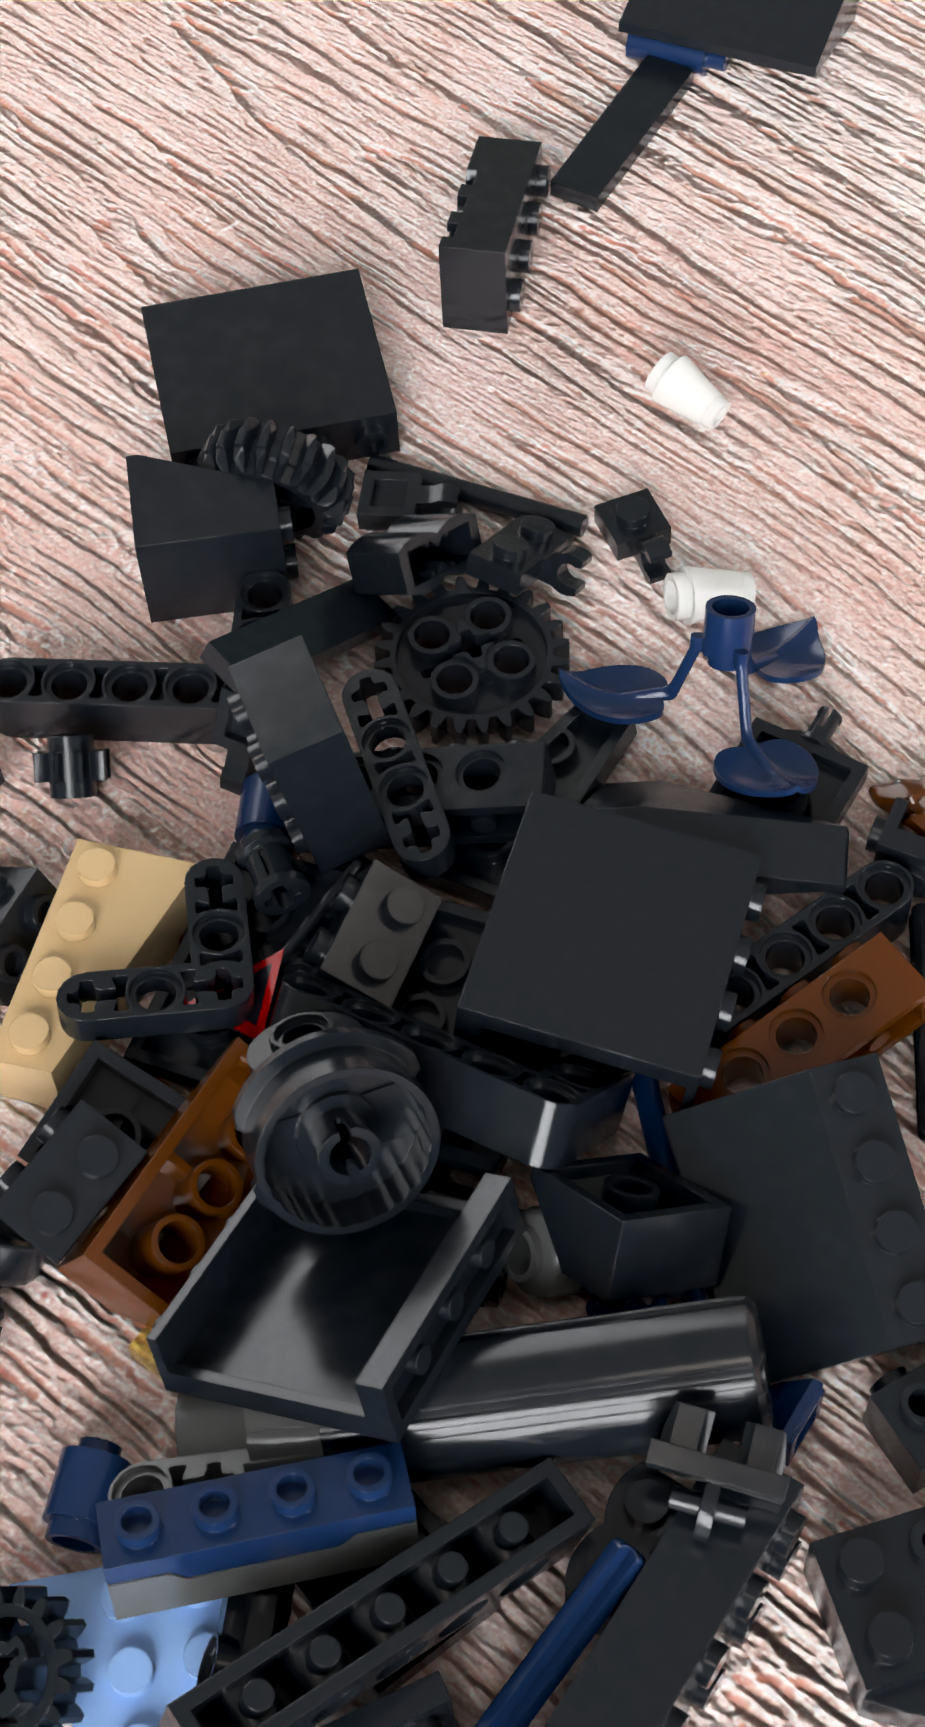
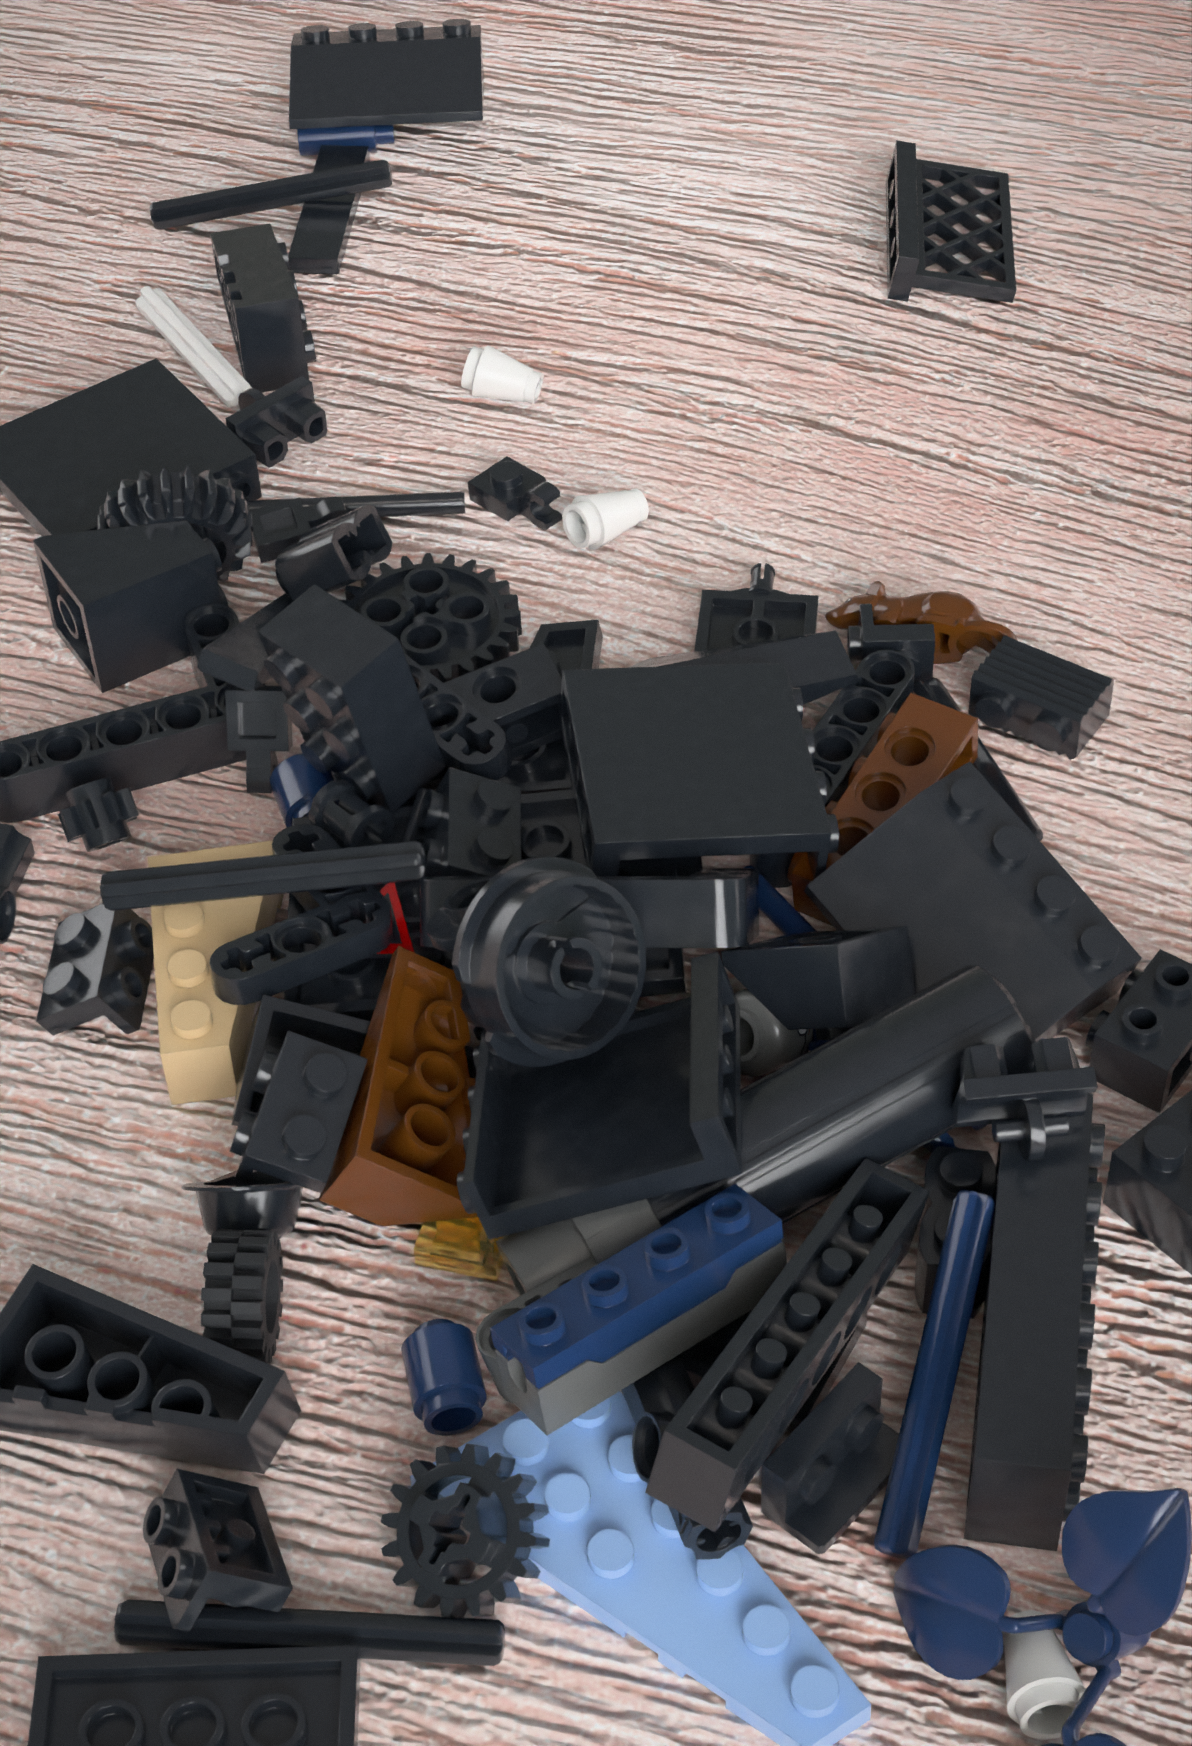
camera: 25 degrees left, 10 degrees down
black plate [465,514,593,596] -> none
dark blue plant [559,595,825,797] -> none
none -> black axle [100,840,426,911]
none -> white axle [135,286,252,409]
none -> black axle [150,160,392,230]
none -> black hips [225,376,328,468]

